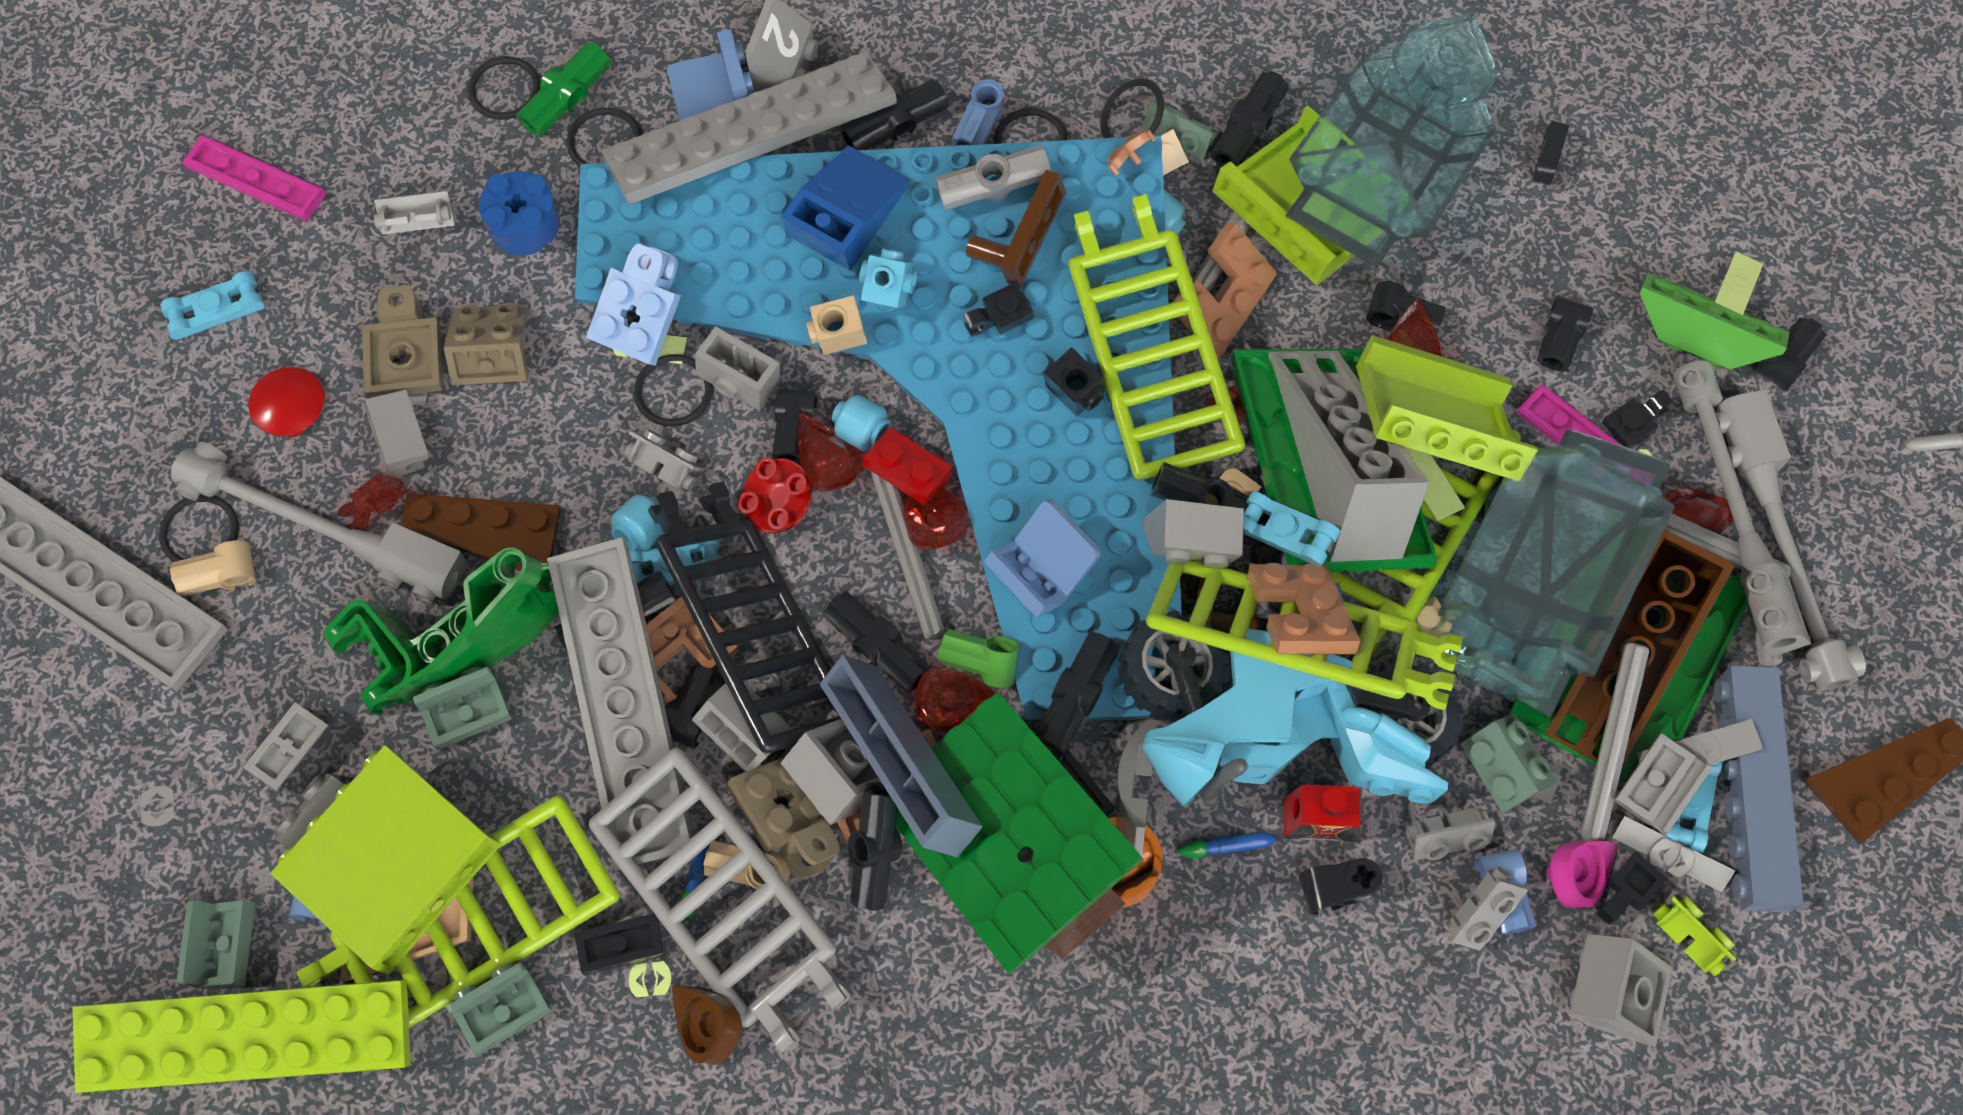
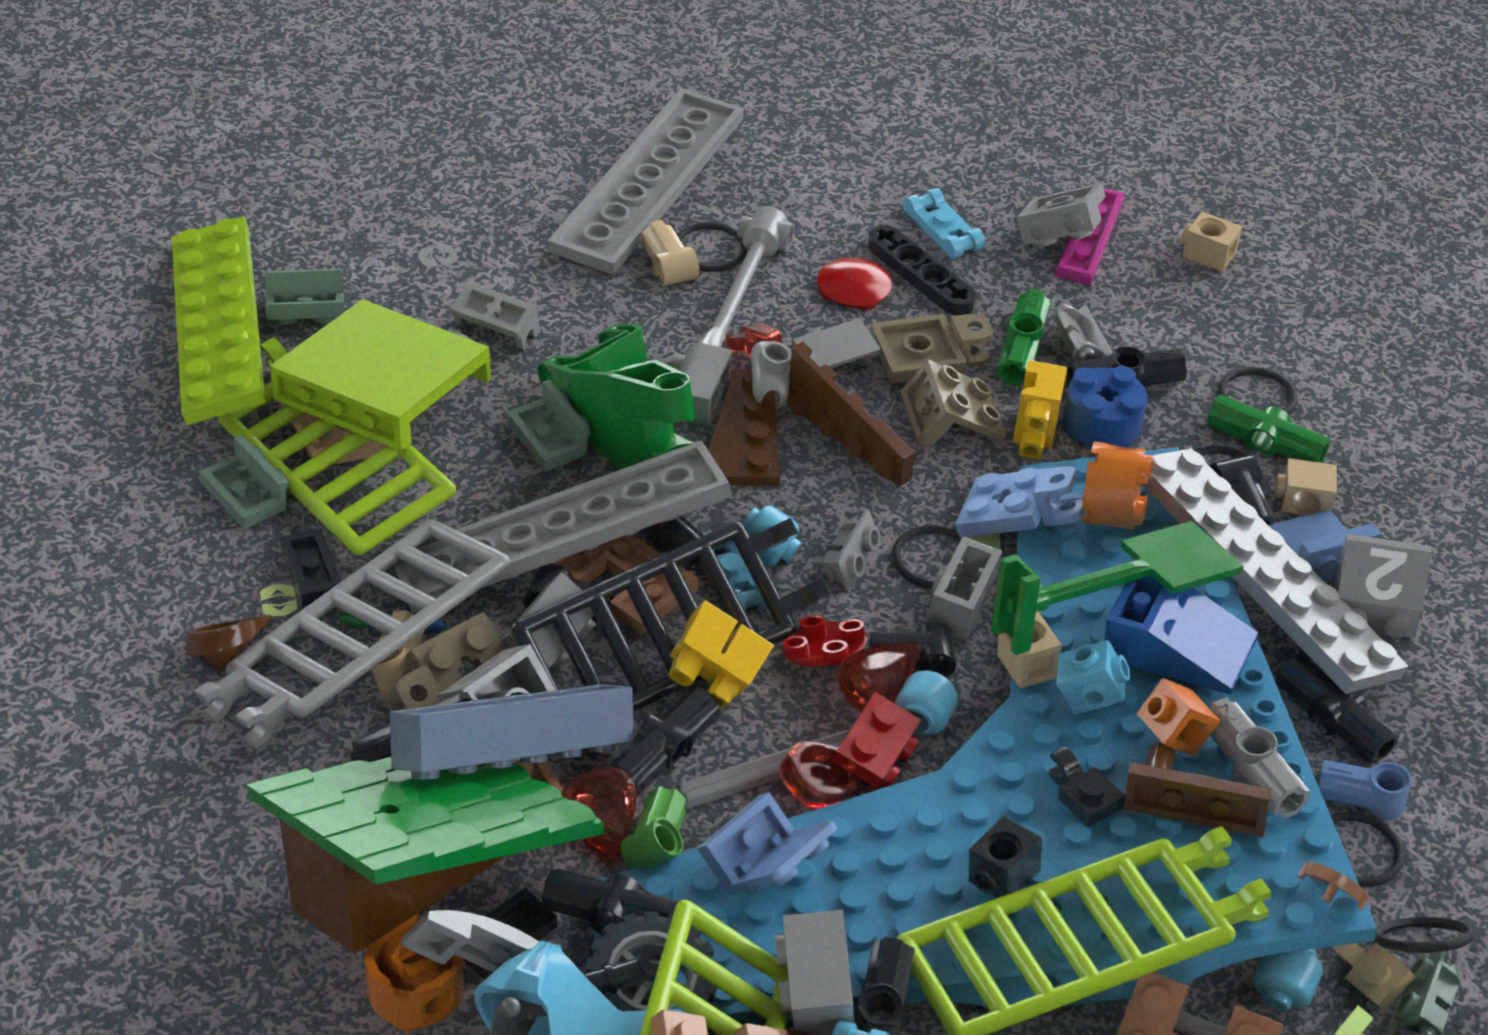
camera: 80 degrees right, 25 degrees down
none -> yellow hips [668,600,774,710]
none -> light grey piece [750,341,791,406]
none -> reddish brown wing [787,341,915,486]
none -> black beam [868,225,976,316]
none -> green piece [991,521,1244,655]
none -> green piece [996,289,1051,386]
none -> yellow hips [1013,360,1067,460]
none -> light grey plate [1016,183,1106,247]
none -> black piece [1066,346,1187,388]
none -> orange brick [1082,441,1154,530]
none -> orange brick [1136,678,1220,756]
none -> tan brick [1180,212,1243,272]
none -> black piece [1209,455,1275,525]
none -> tan brick [1274,458,1337,515]

